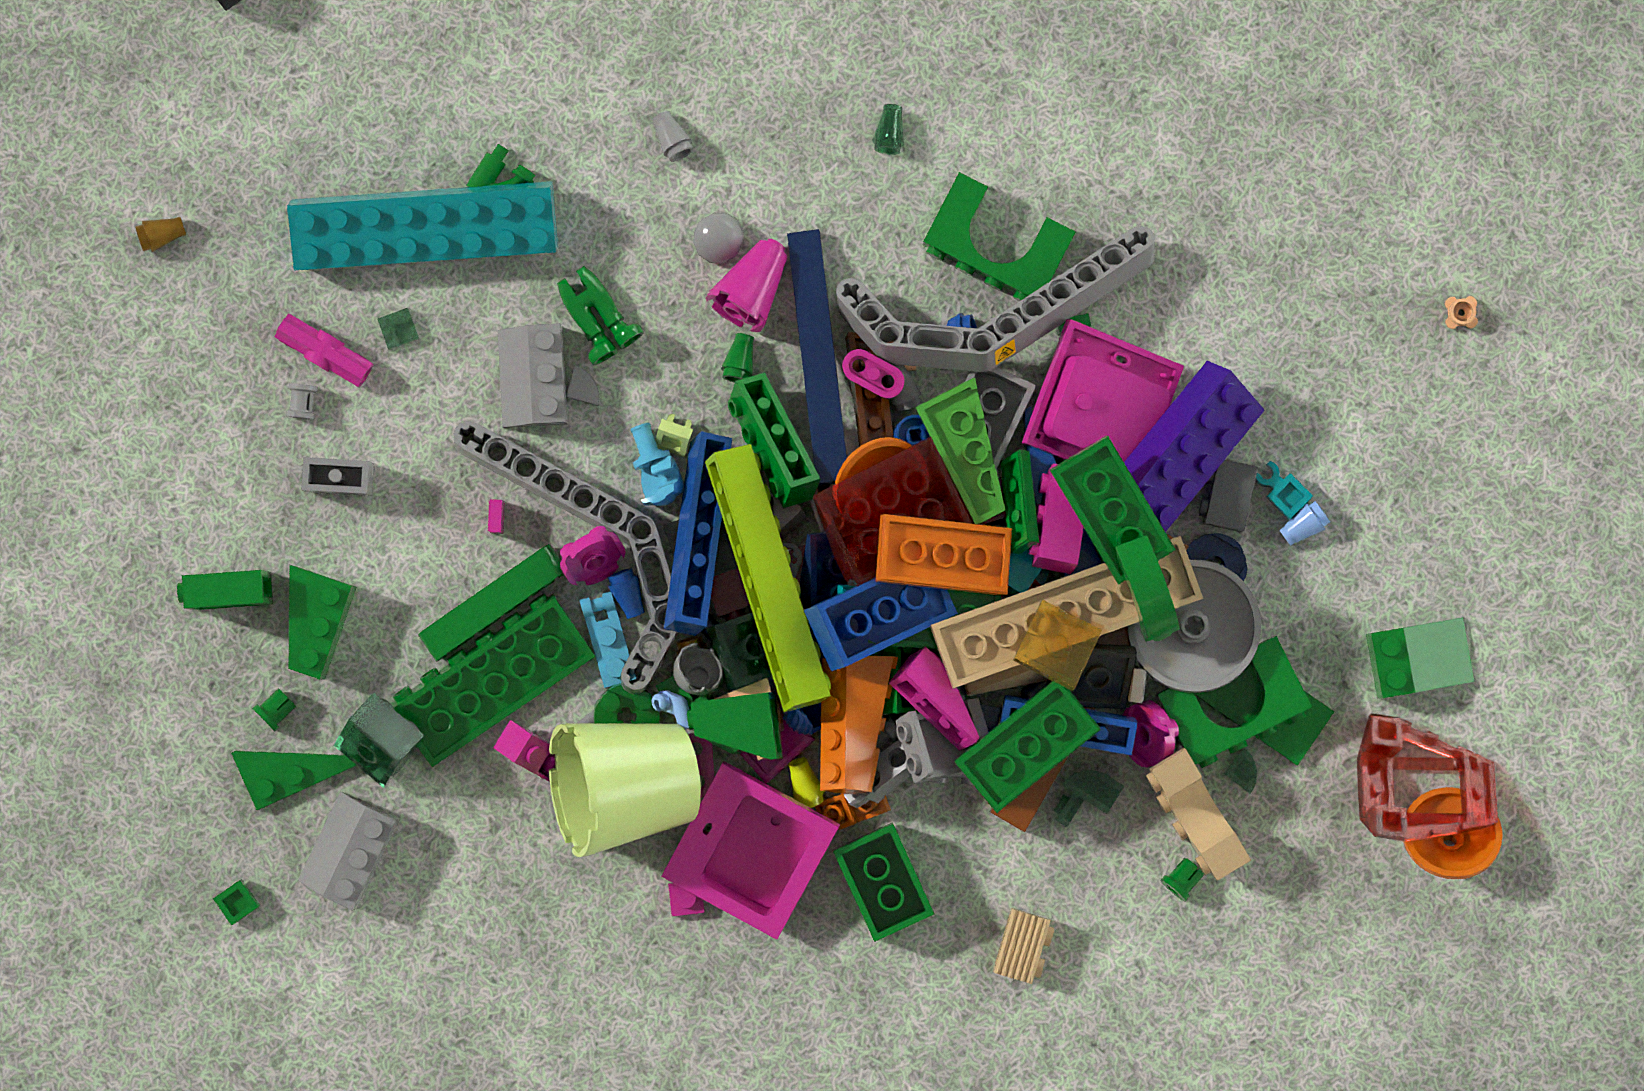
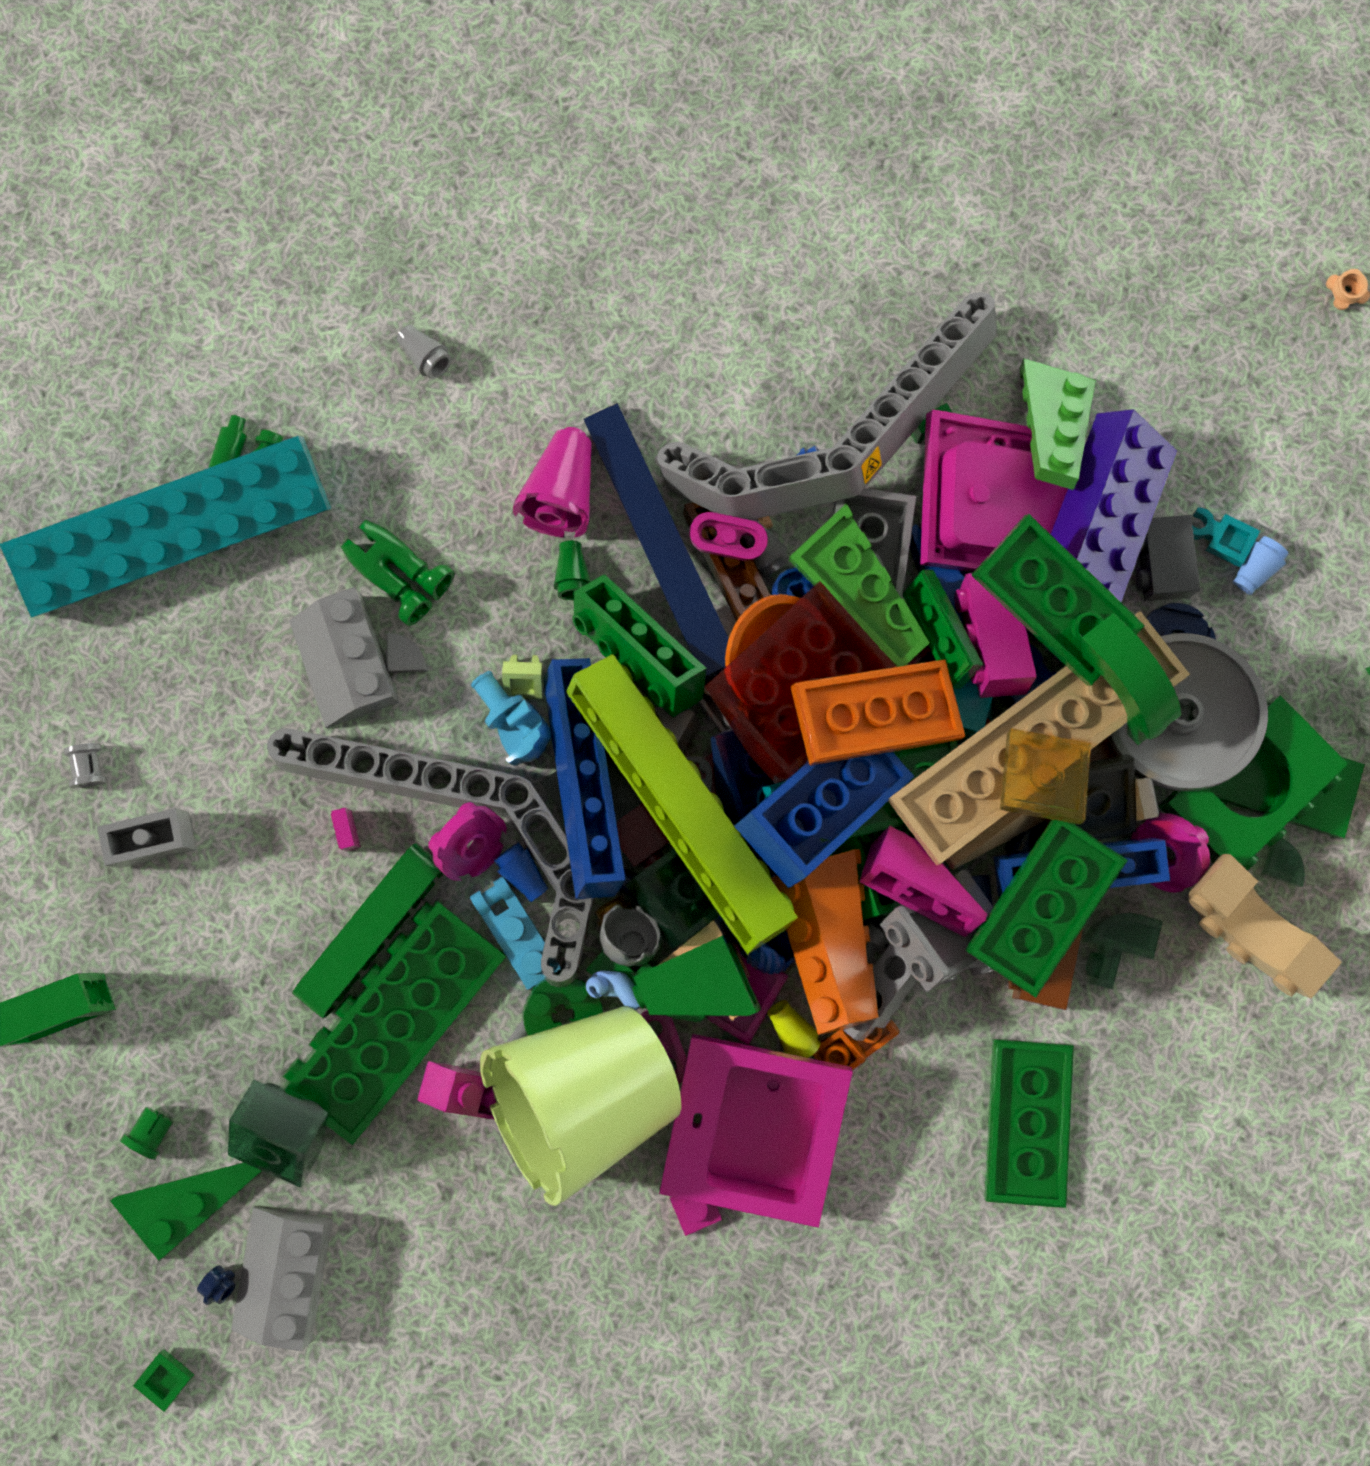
camera: 25 degrees left, 5 degrees down
dark pink piece [274,313,374,388] -> none
green wedge [288,565,357,680] -> none
clear green tile [377,308,420,350] -> none
light grey hair [693,212,744,264] -> none
green brick [833,822,935,942] -> none
clear green cone [872,104,904,155] -> none
green arch [923,172,1076,301] -> none
tan brick [993,908,1054,984] -> none
green bush [1160,858,1204,902] -> none
none -> dark blue plate [197,1265,236,1305]
none -> green tile [984,1039,1074,1208]
none -> bright green wing [1019,358,1096,490]

